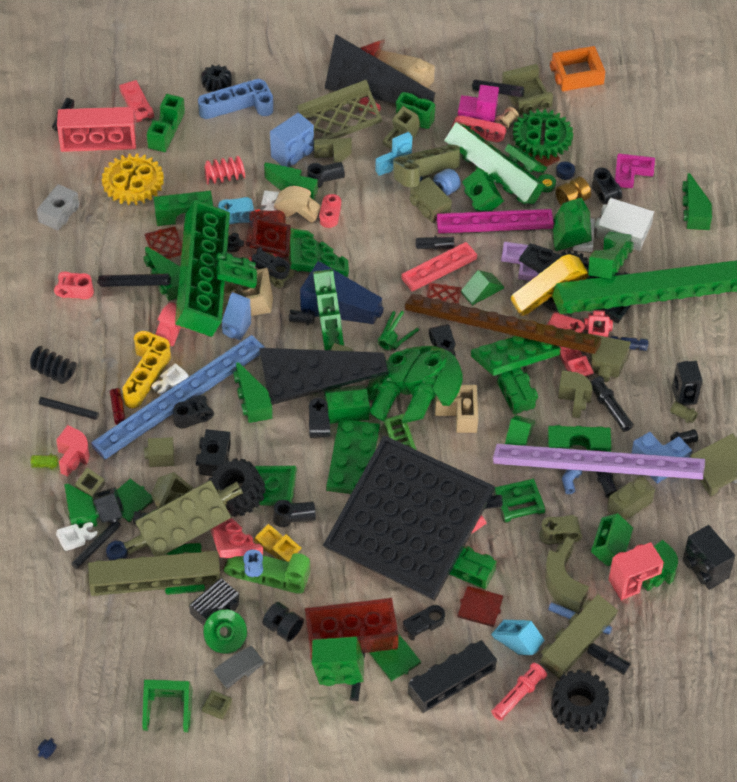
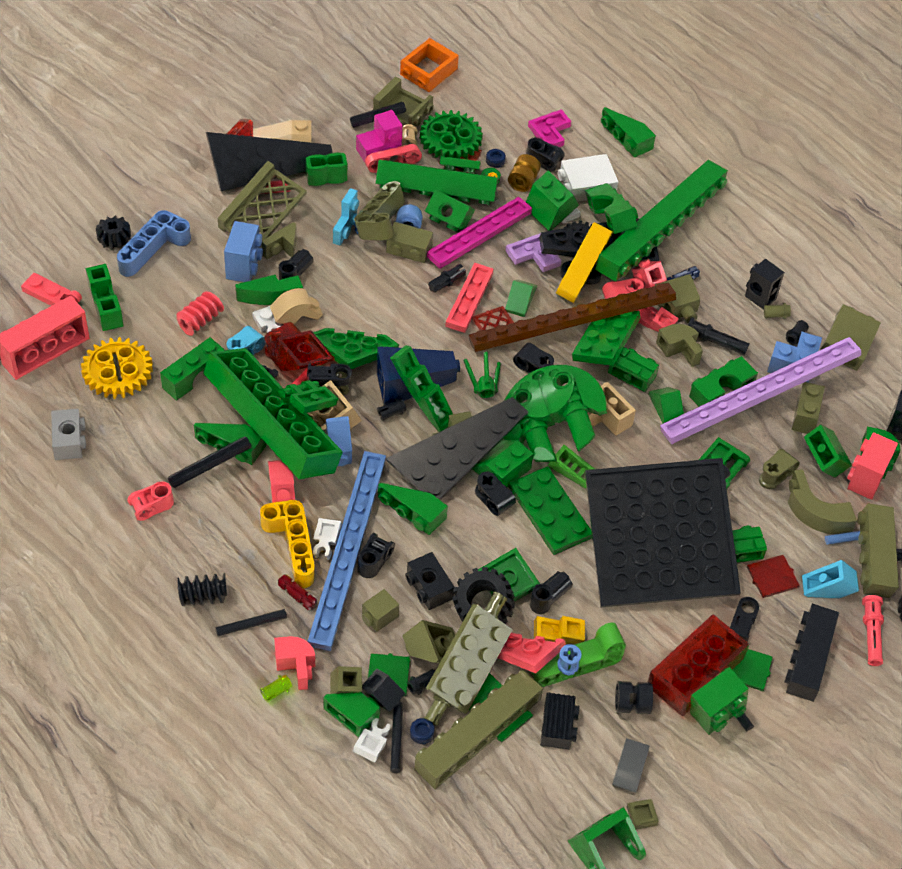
camera: 40 degrees left, 0 degrees up
clear red window [144,226,182,259] -> none
green dish [203,609,247,654] -> none
coral plate [319,194,341,228] -> none
olive brick [382,106,420,150] -> none
medium blue arm [562,469,582,494] -> none
black axle [596,471,617,498] -> none

